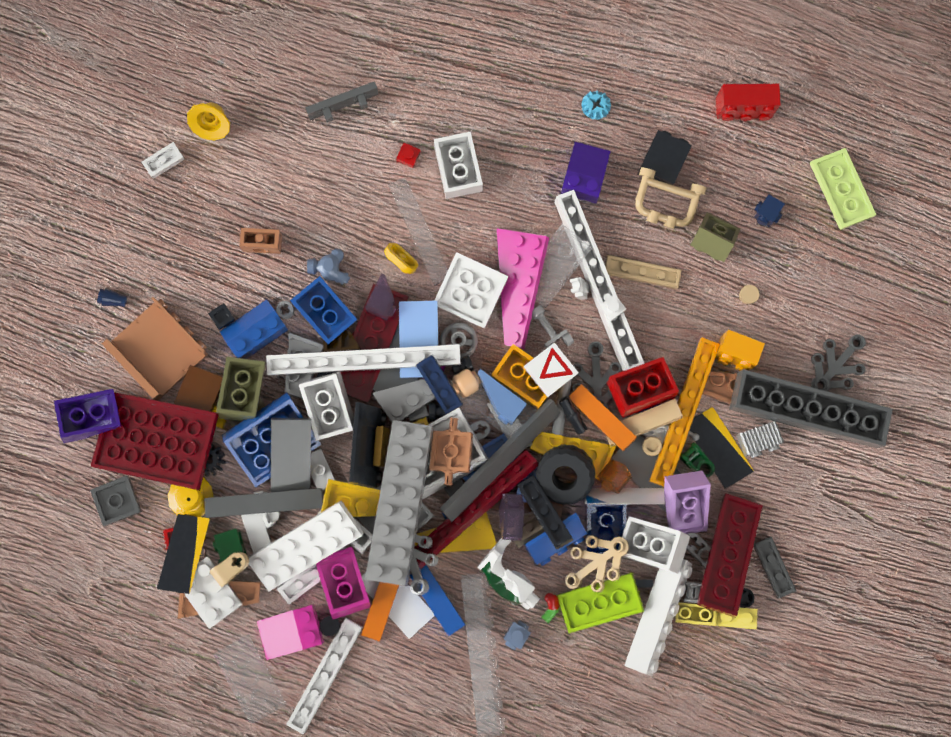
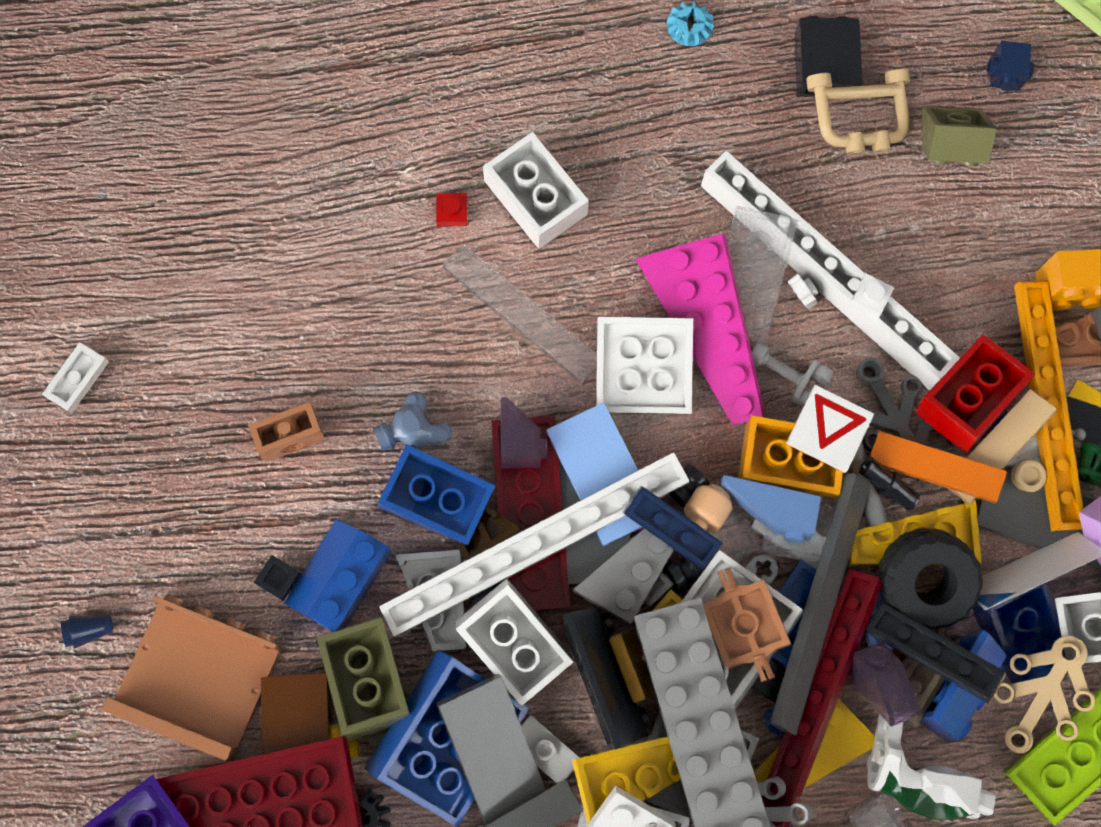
camera: 25 degrees left, 5 degrees down
yellow hat [187,102,230,140] -> none
light grey bush [276,301,294,319] -> none
dark grey hinge [305,81,379,123] -> none
yellow plate [384,243,418,274] -> none
light grey piece [440,323,478,359] -> none
arm [541,593,559,624] -> none
dark purple slope [561,142,611,204] -> none
clear orange brick [597,459,632,494] -> none
tan tile [605,255,682,289] -> none
tan tile [739,285,759,305] -> none

